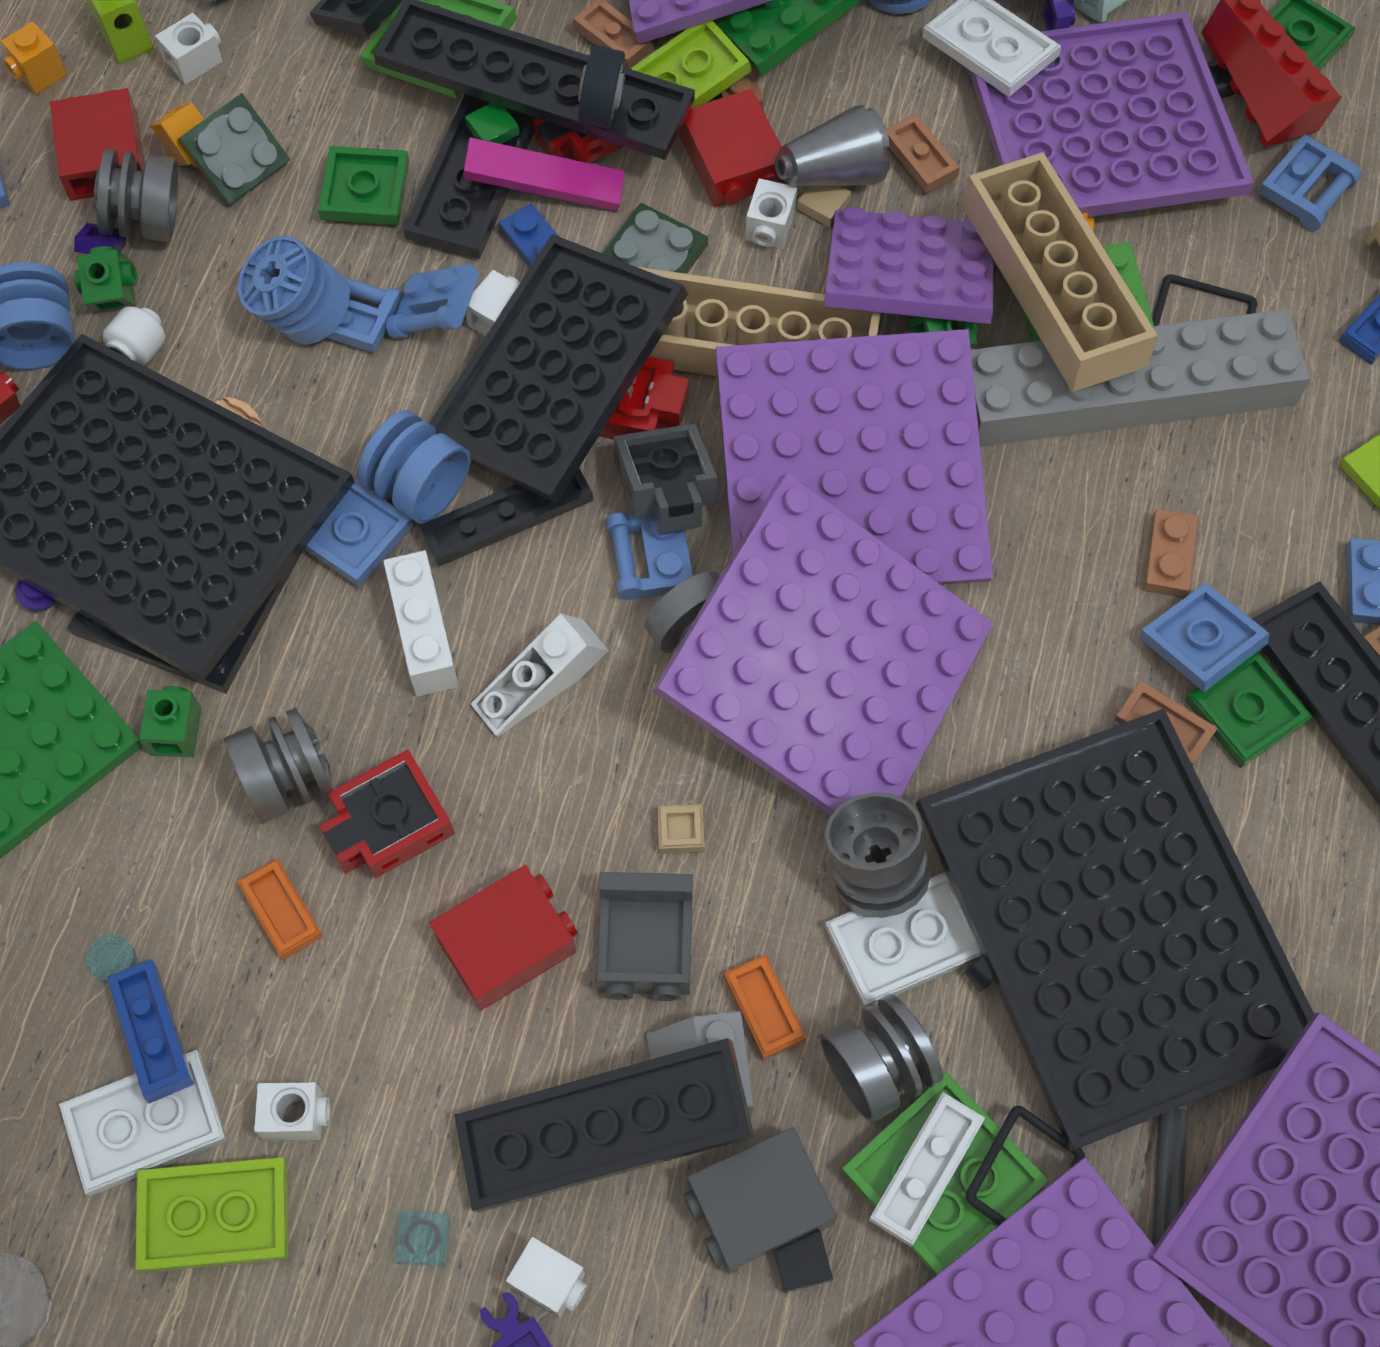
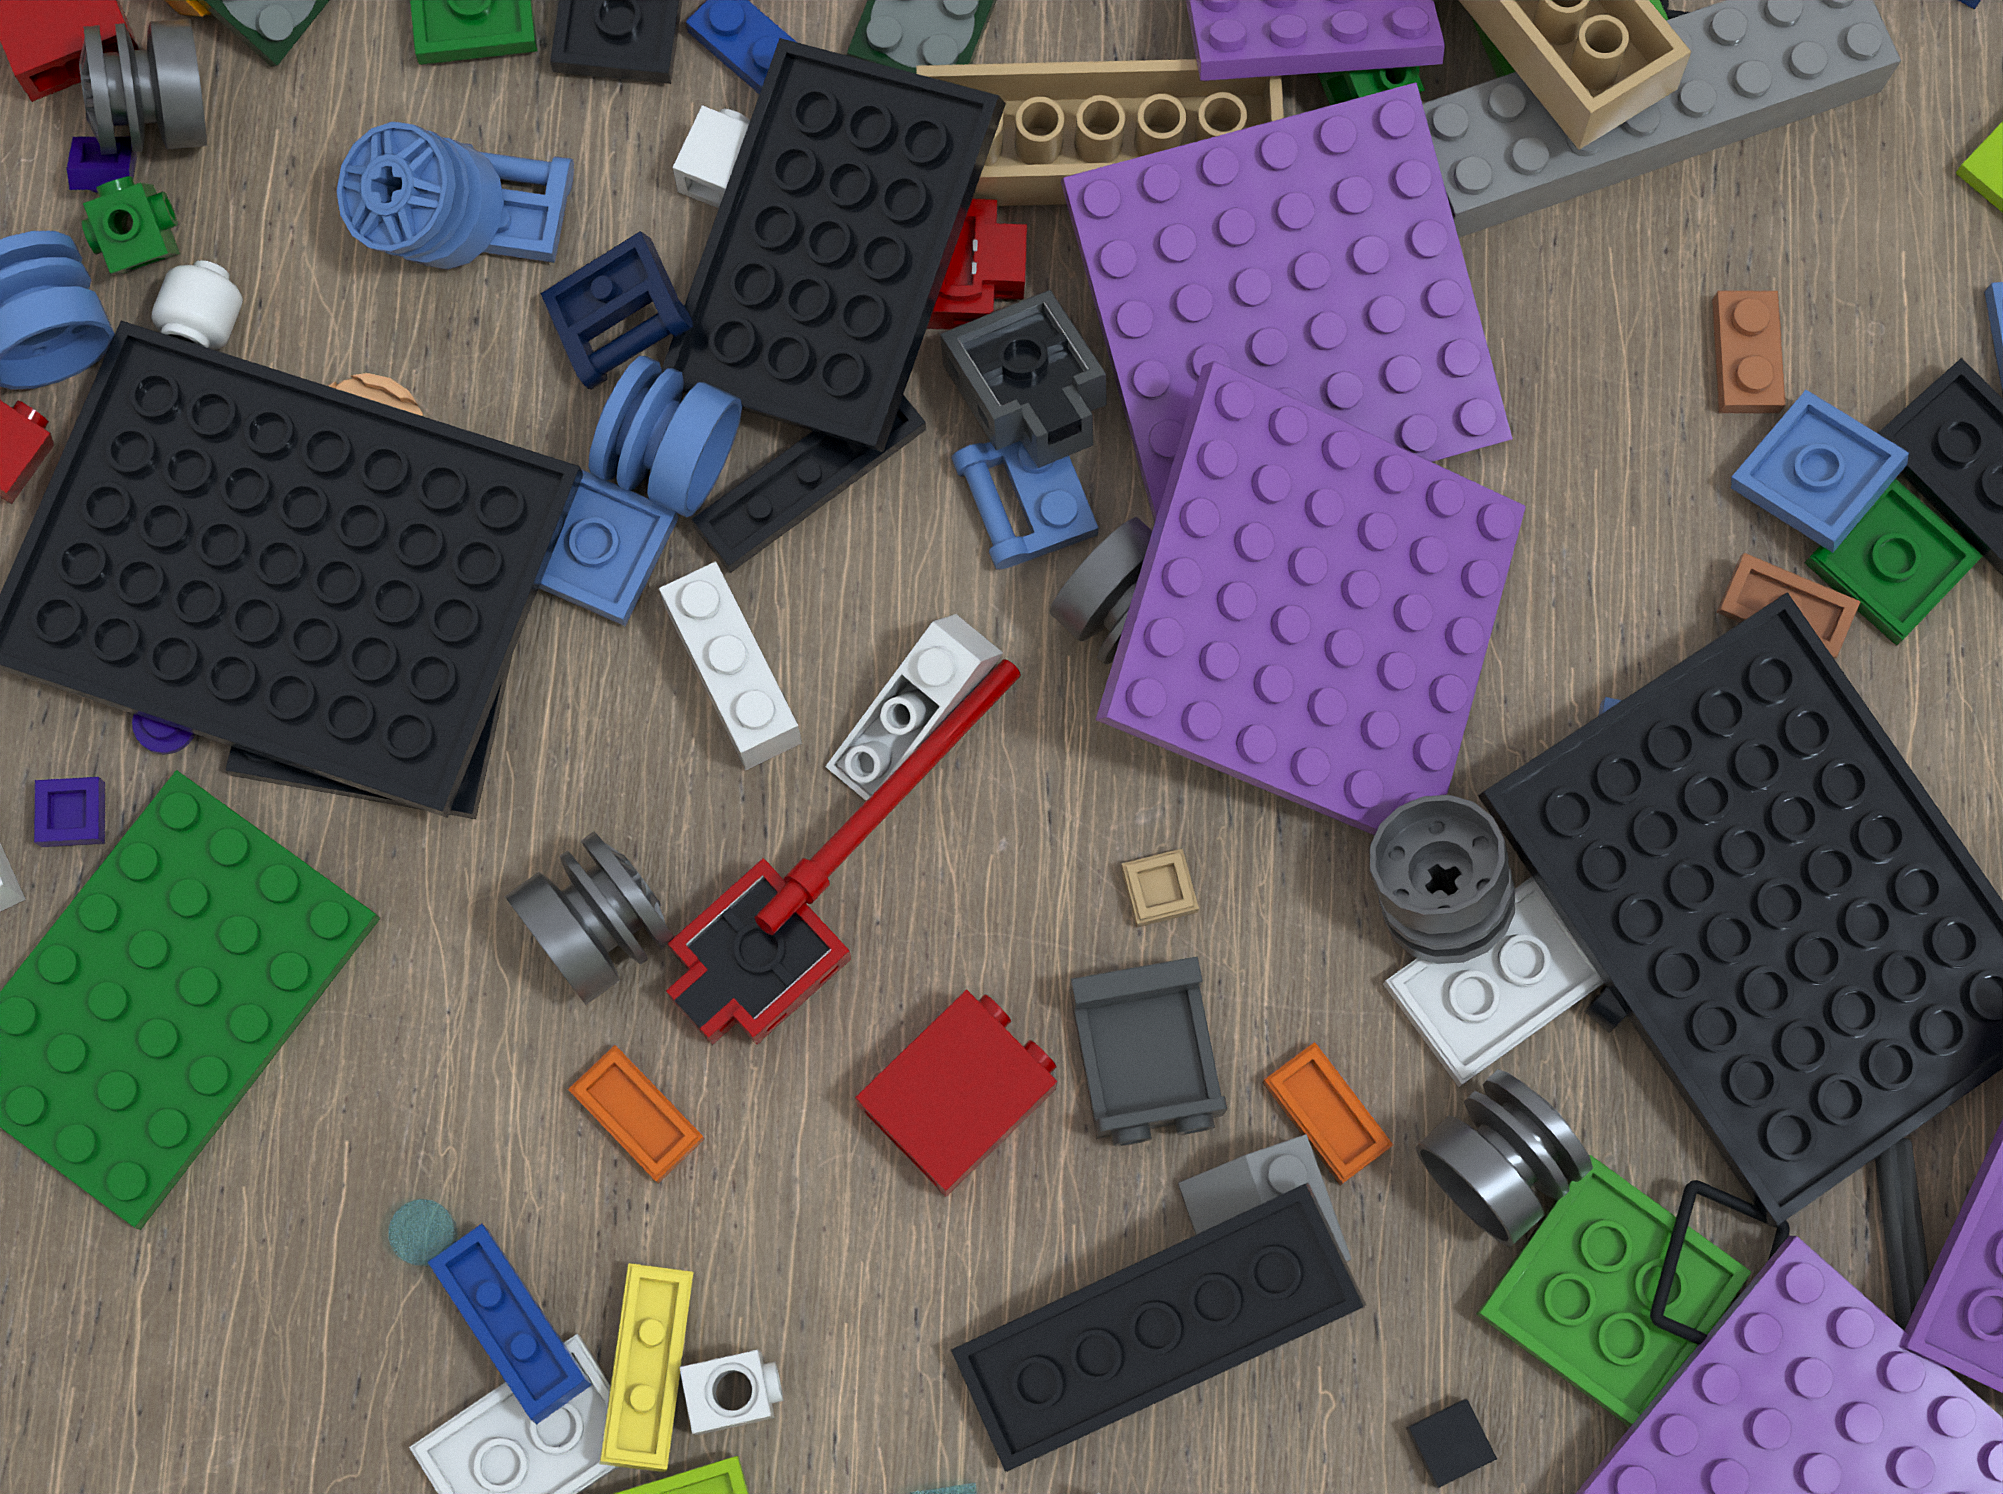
camera: 15 degrees left, 10 degrees up
green brick [139,686,201,758] -> none
medium blue plate [386,263,480,339] -> none
dark grey panel [683,1127,837,1275] -> none
white tile [869,1092,985,1247] -> none
none -> dark blue plate [540,231,693,390]
none -> light yellow tile [599,1263,693,1472]
none -> red bar [754,659,1021,935]

